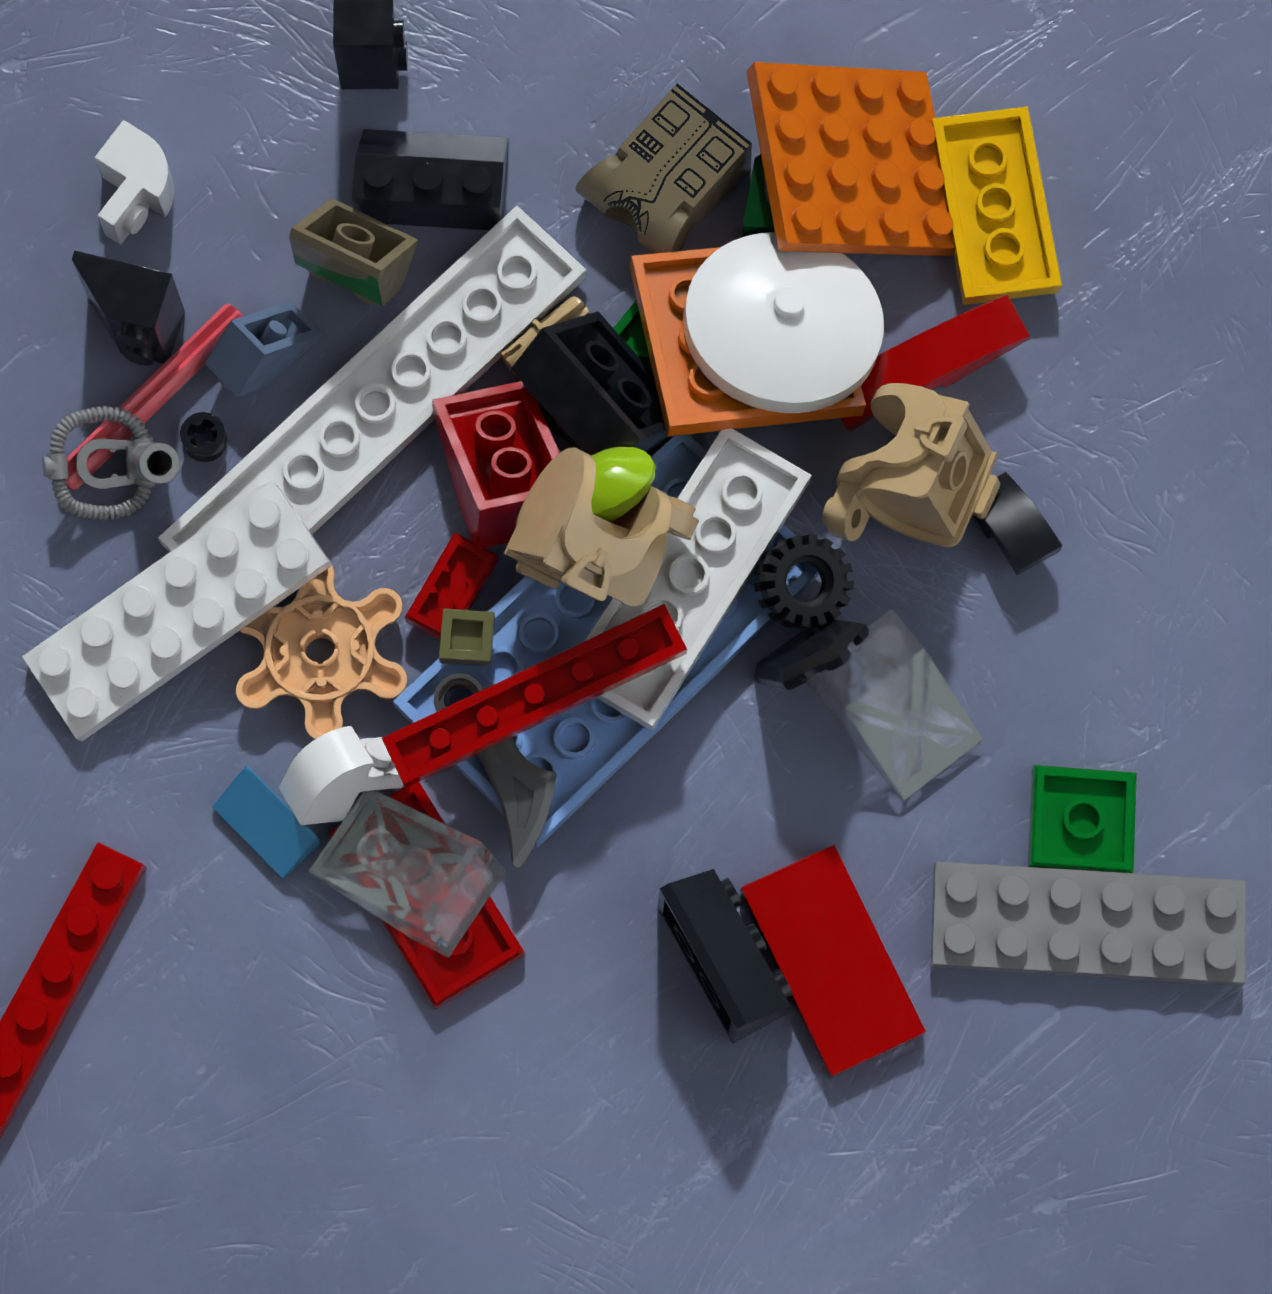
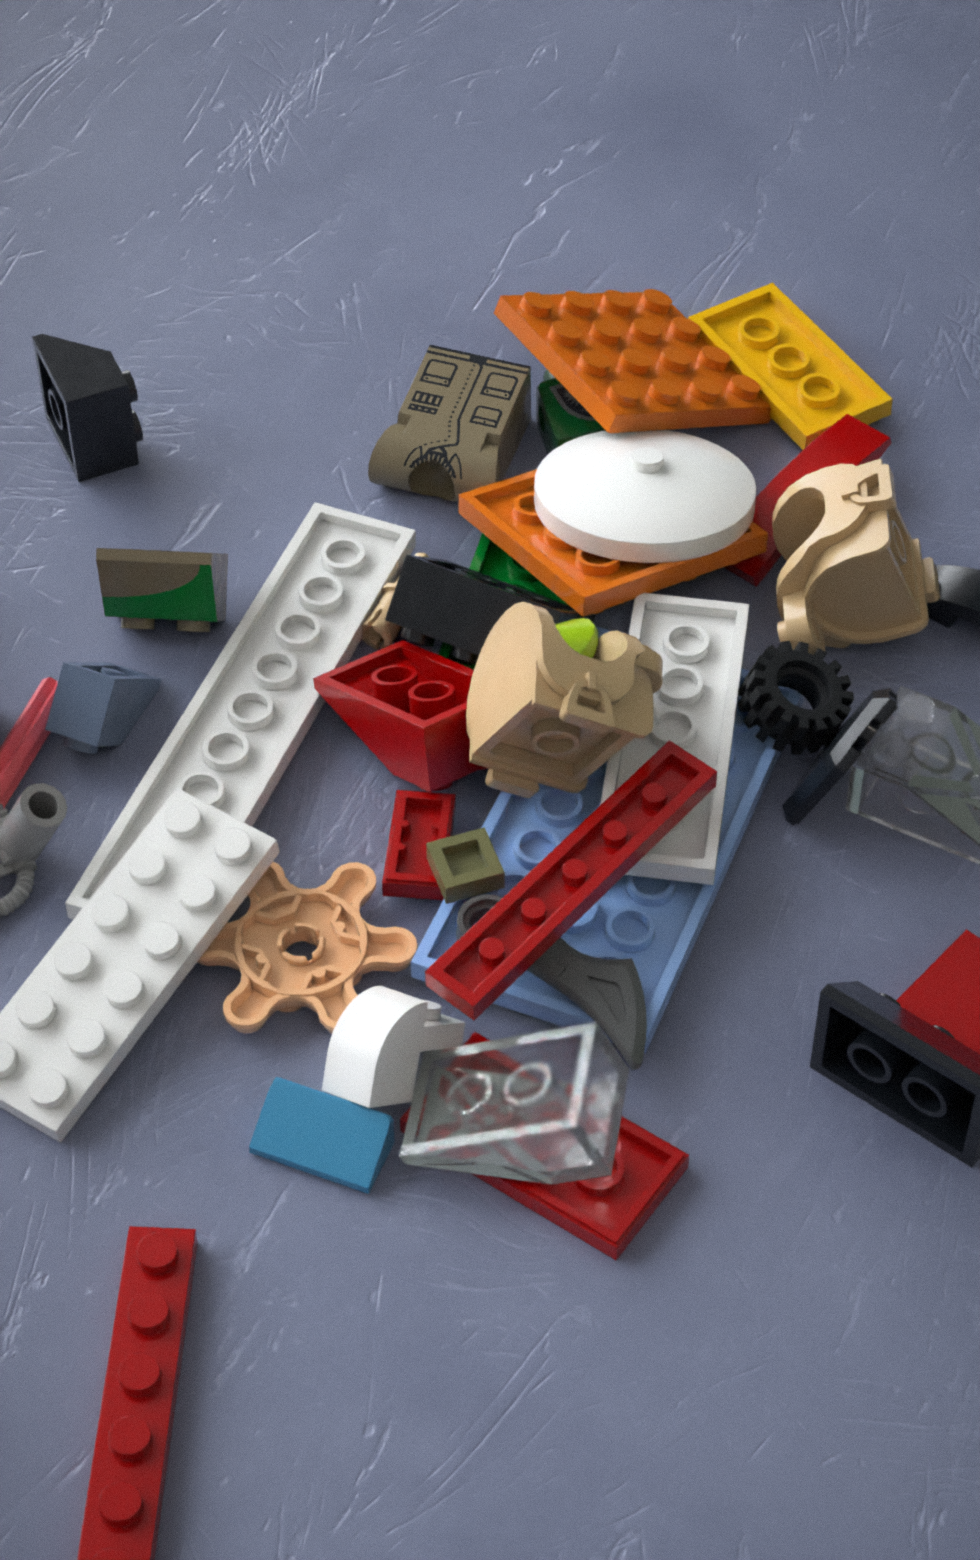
camera: 20 degrees left, 25 degrees down
black bush [180,412,228,462] -> none
black slope [352,129,509,230] -> none

